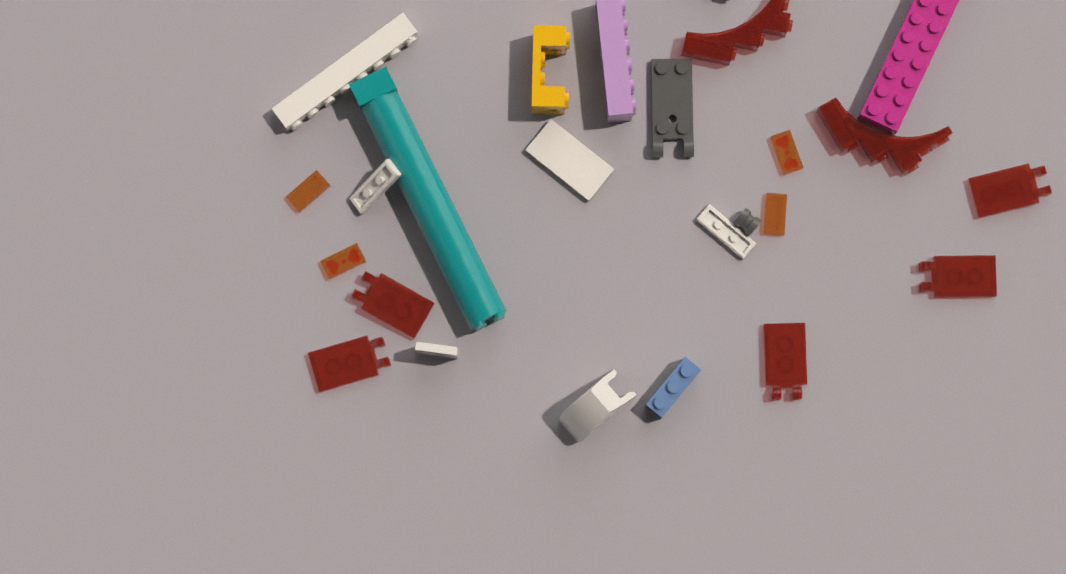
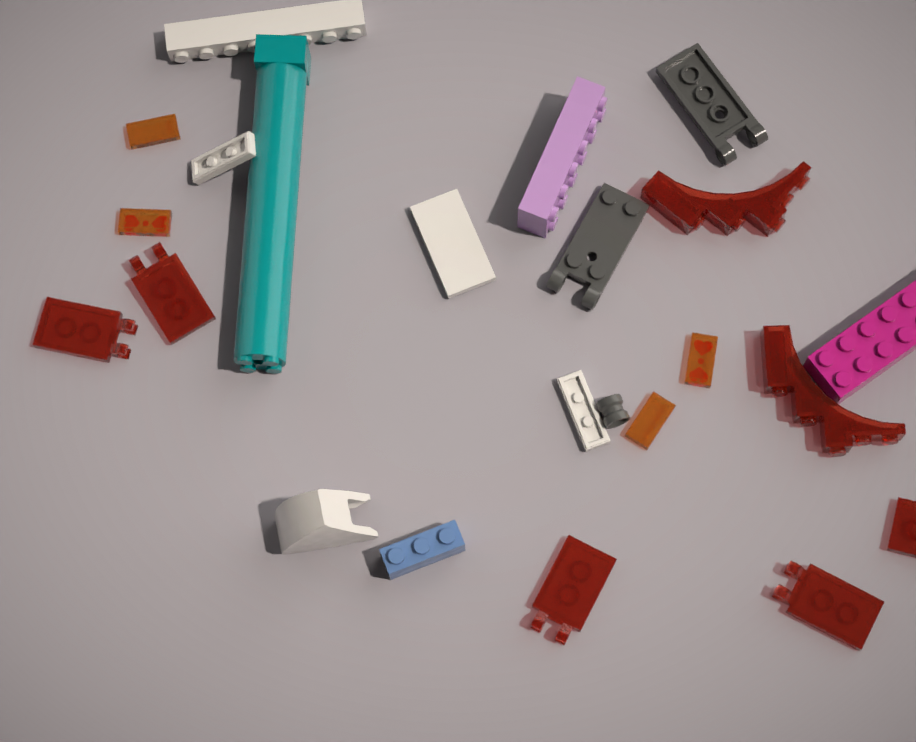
camera: 30 degrees right, 10 degrees down
white tile [415,342,459,359] -> none
yellow plate [532,25,570,115] -> none

